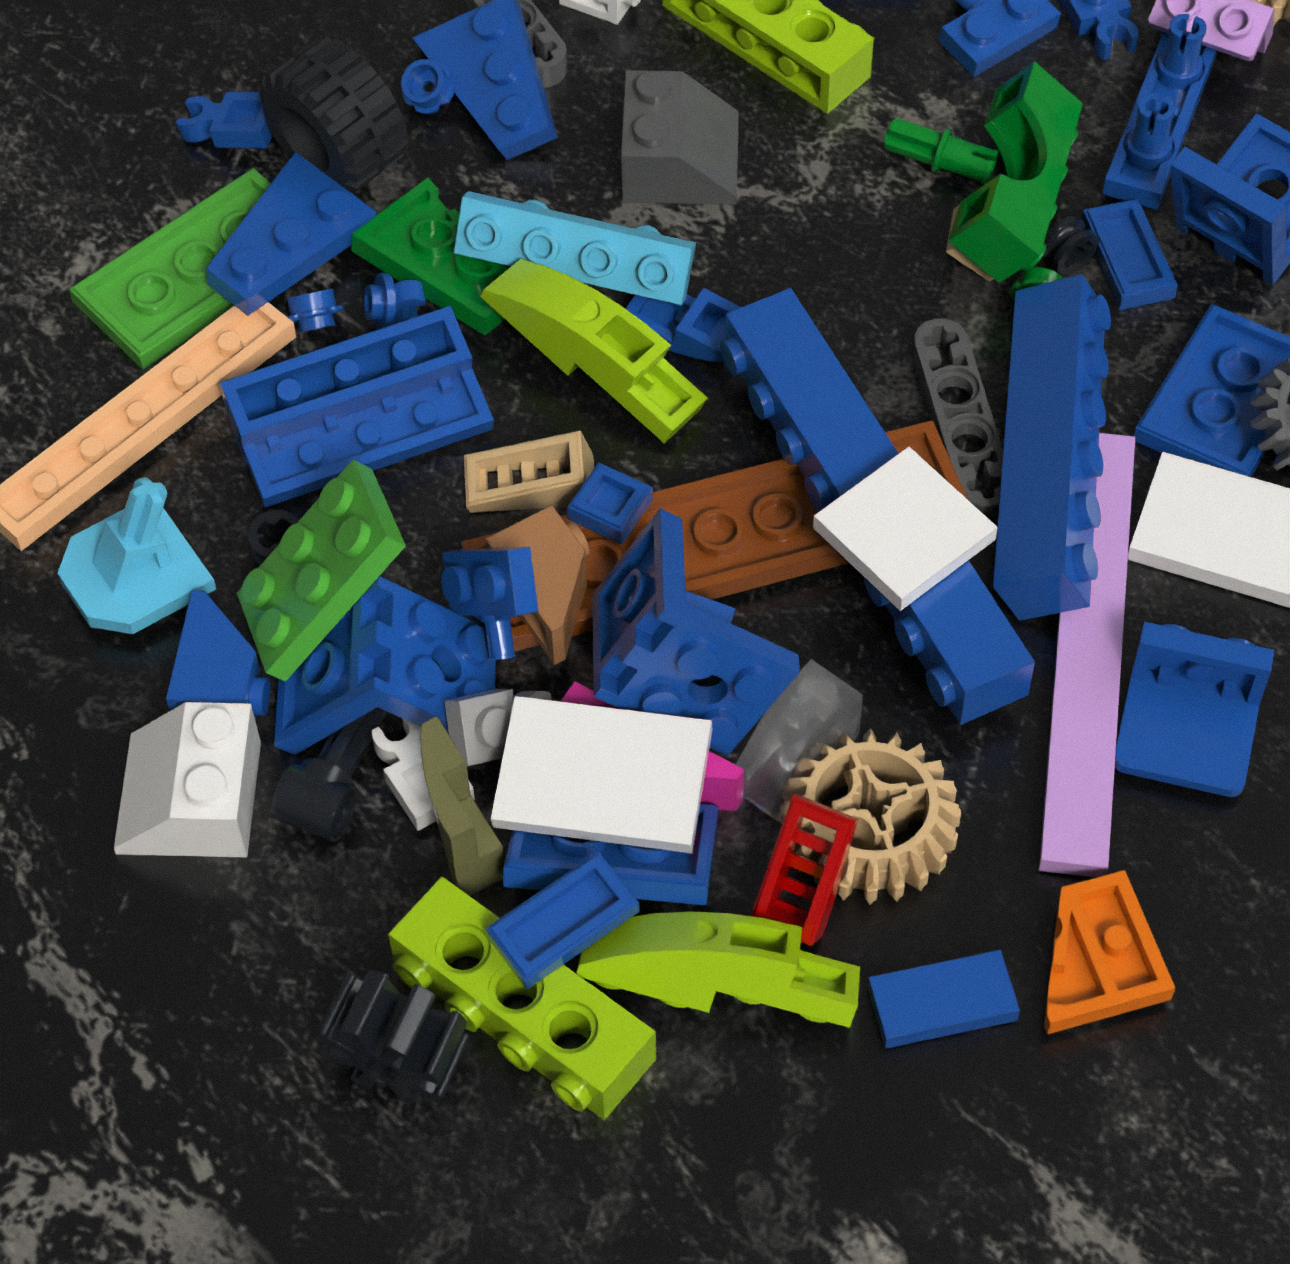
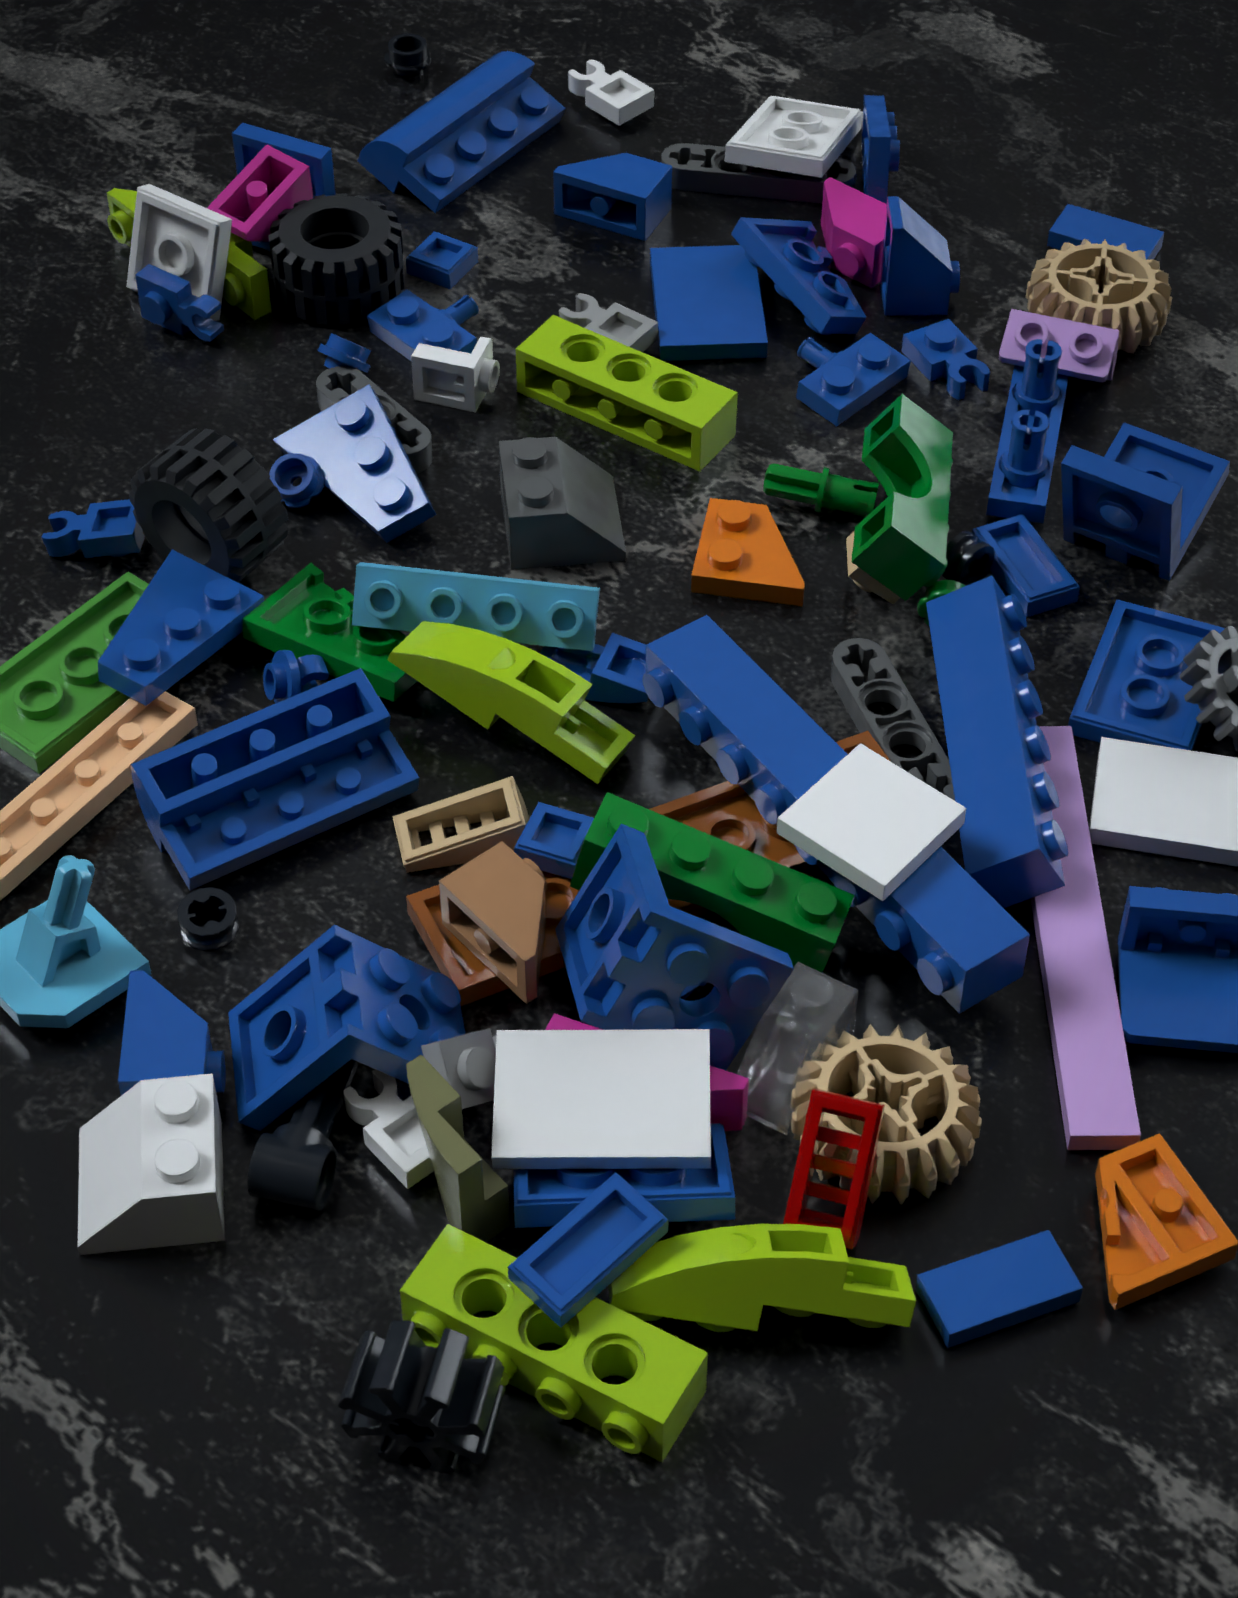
camera: 10 degrees left, 10 degrees down
bright green plate [237,459,406,682] -> none
blue plate [287,289,343,332] -> none
blue plate [441,547,539,660] -> none
none -> green arch [570,792,854,989]
none -> orange wing [691,498,805,606]

